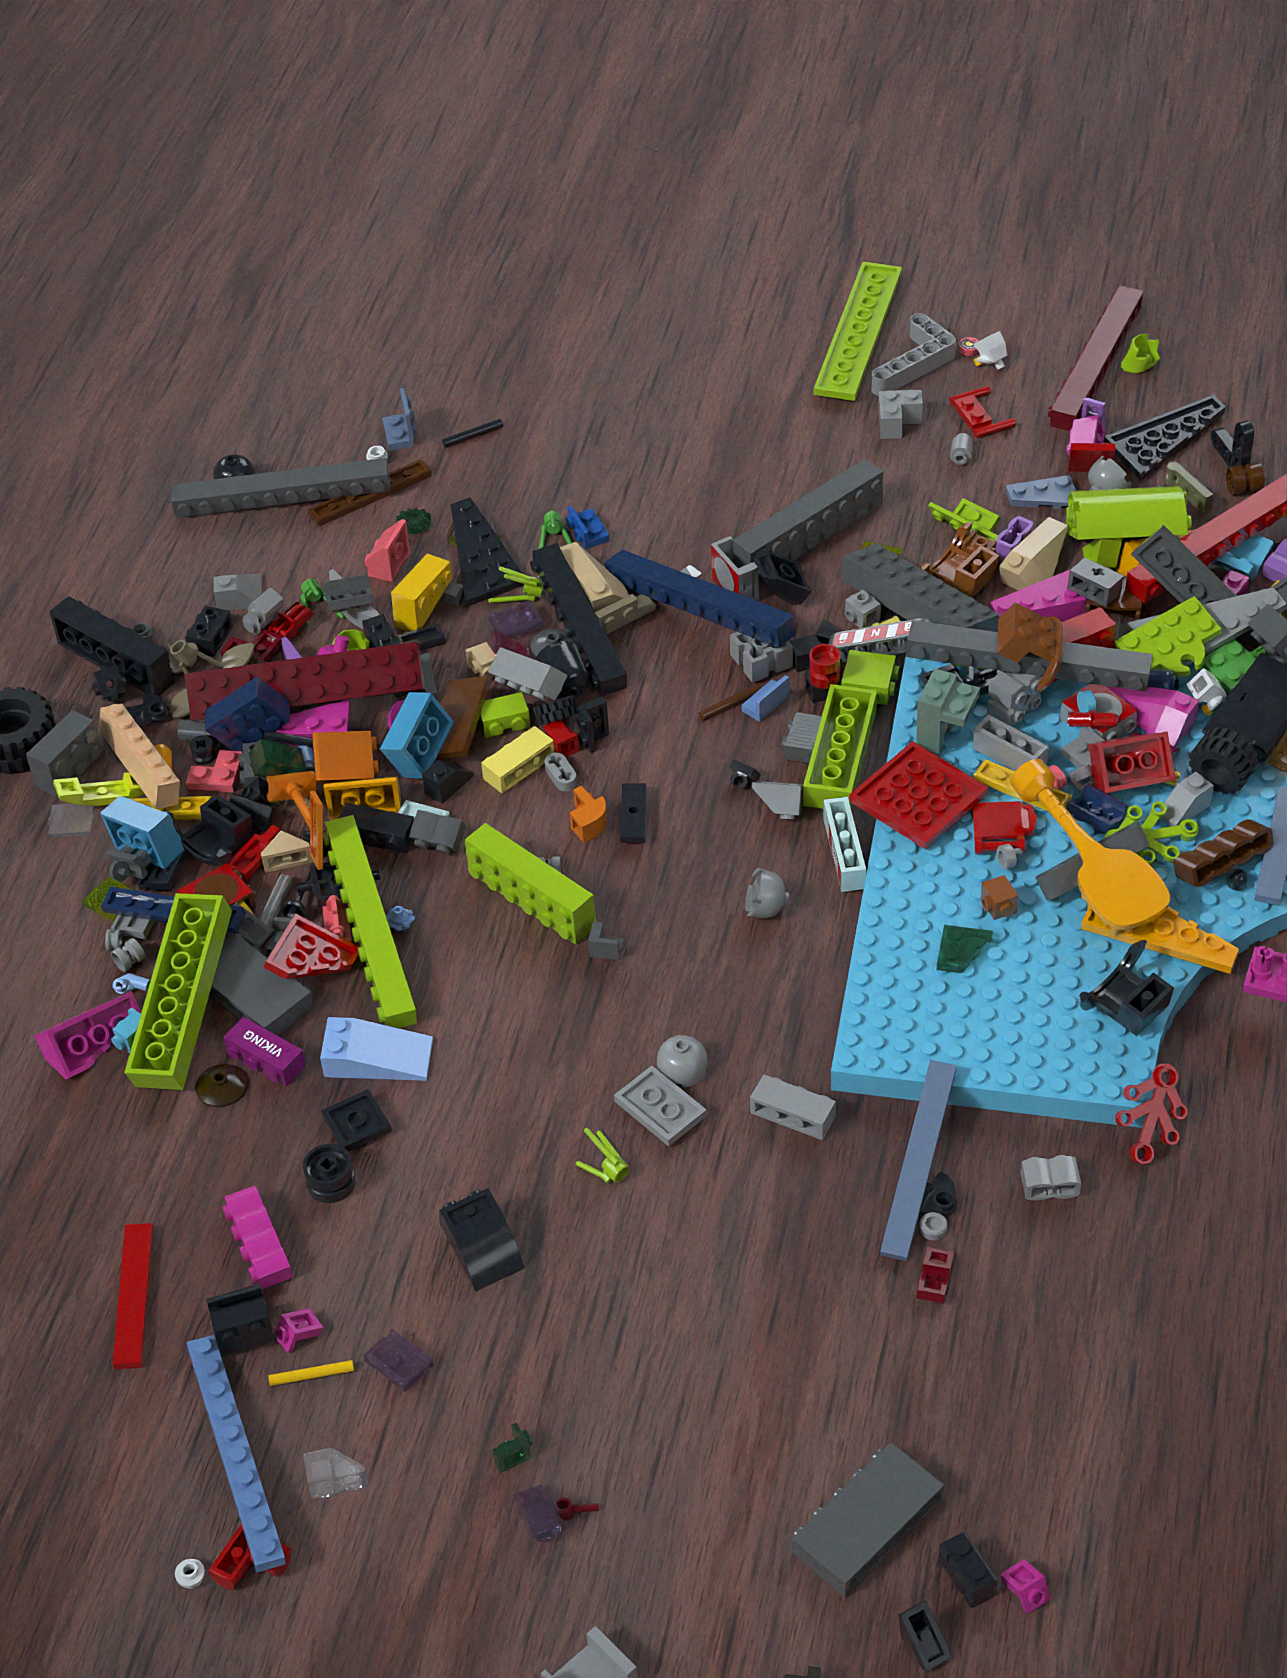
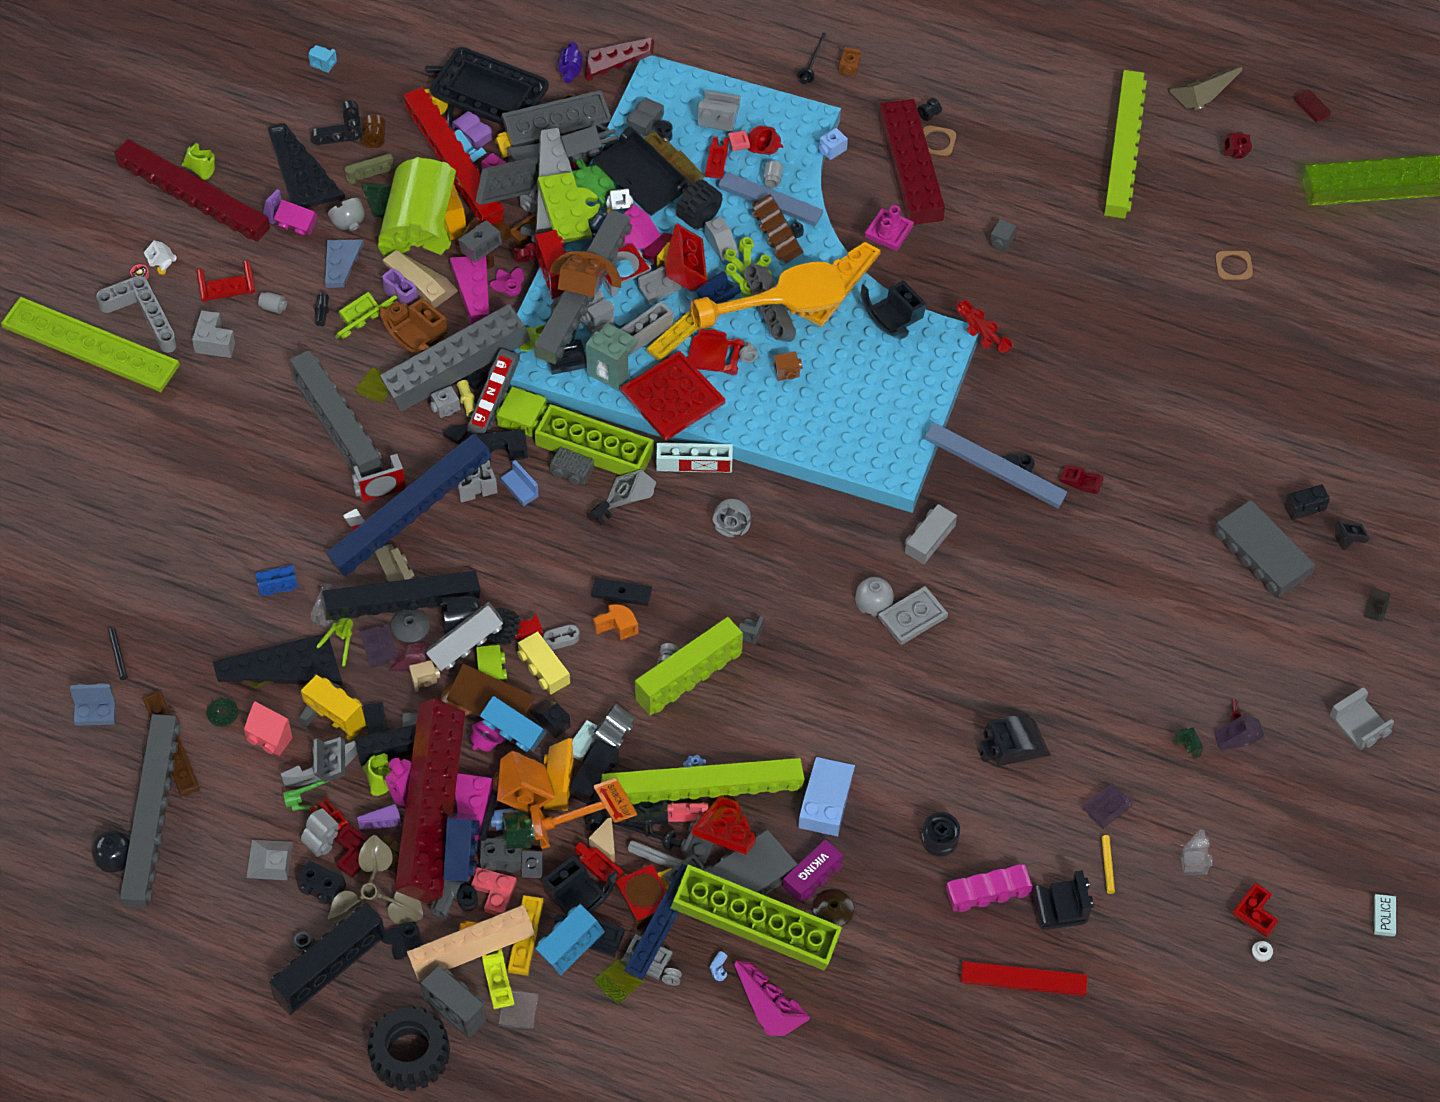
camera: 85 degrees left, 10 degrees up
black brick [92,665,127,702] -> none
dark grey hips [106,845,152,882] -> none
light grey wheel [110,938,146,972] -> none
medium azure brick [111,1008,141,1053] -> none
medium blue plate [187,1335,285,1573] -> none
black tile [229,793,276,831] -> none
dark pink bracket [275,1308,323,1353] -> none
black plate [321,1089,392,1152] -> none
white plate [366,446,388,460] -> none
bright green plant [538,511,572,549] -> none
tan wedge [560,542,629,613] -> none
black bracket [576,696,609,753] -> none
lime plant [576,1128,630,1184] -> none
reddish brown bar [698,684,762,720] -> none
black slope [755,549,811,605] -> none
red wheel [810,644,840,689] -> none
light grey tile [920,1212,947,1241] -> none
clear green wing [936,925,993,973] -> none
dark pink bracket [1000,1559,1051,1614] -> none
light grey brick [1020,1155,1081,1201] -> none
coral tile [1048,765,1067,790] -> none
red tile [1068,443,1115,472] -> none
red axle [1068,710,1118,729] -> none
light grey tile [1068,764,1094,790] -> none
none -> black axle [314,293,329,326]

